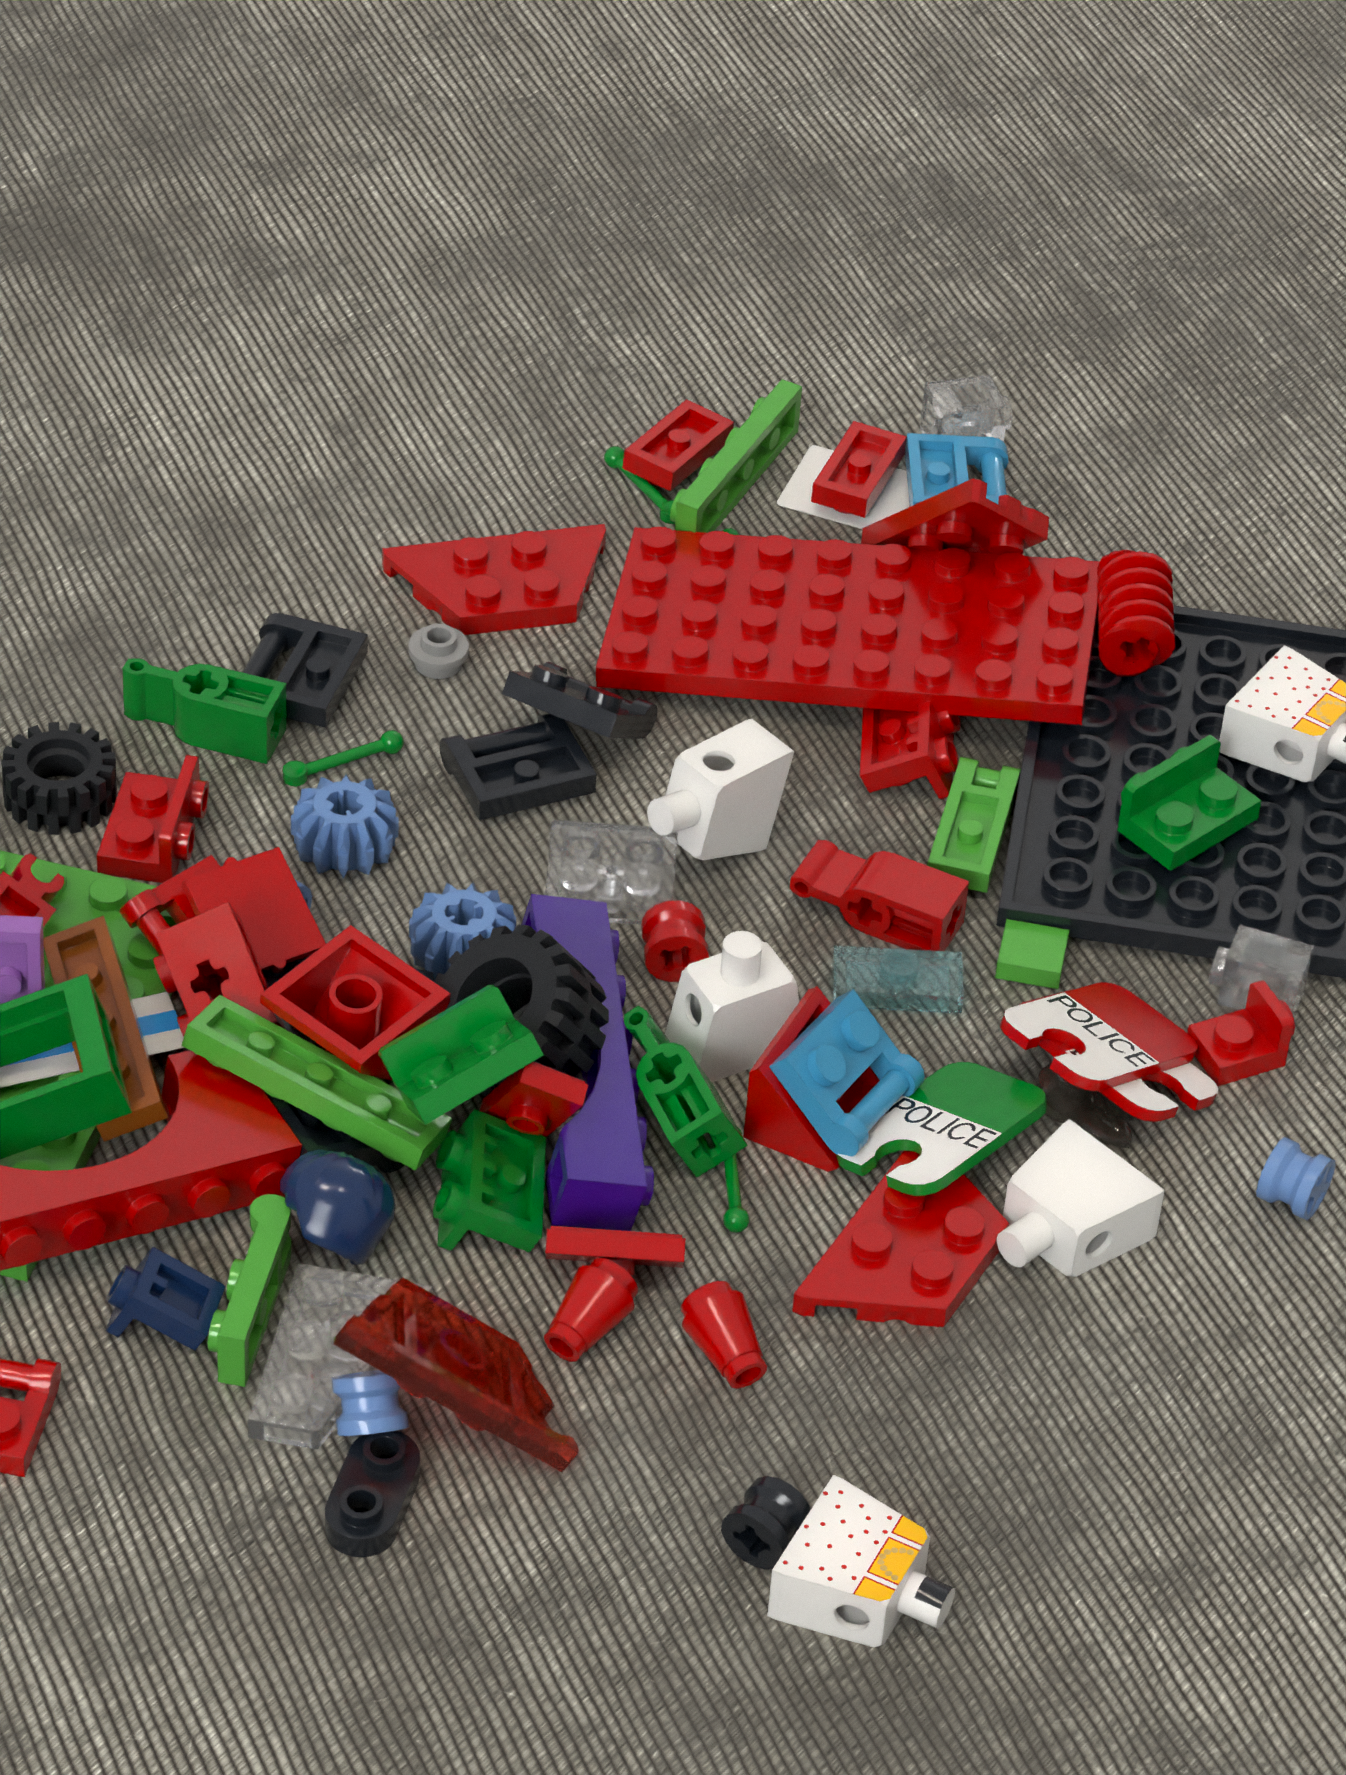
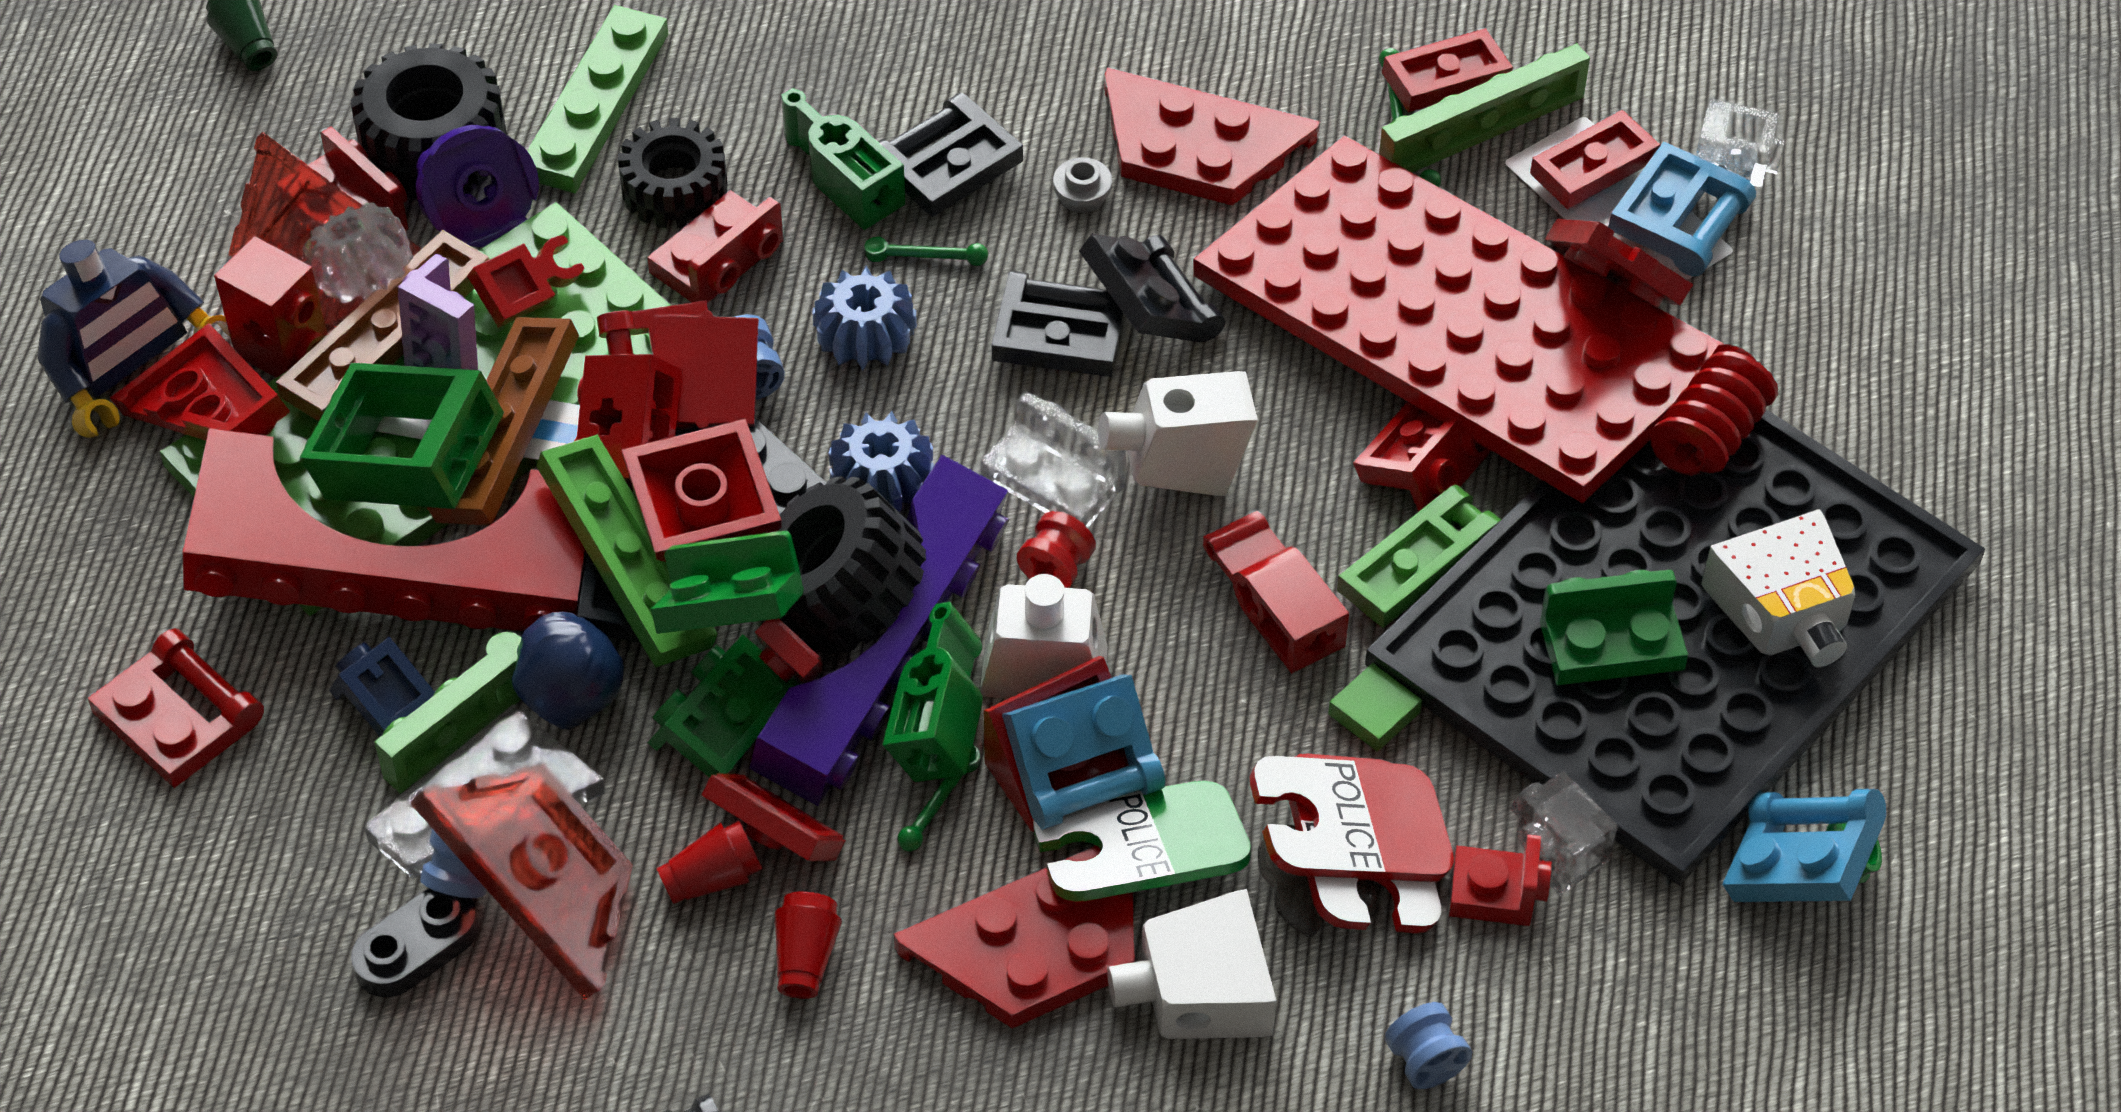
camera: 35 degrees right, 10 degrees up
clear light blue plate [832,945,964,1013] -> none

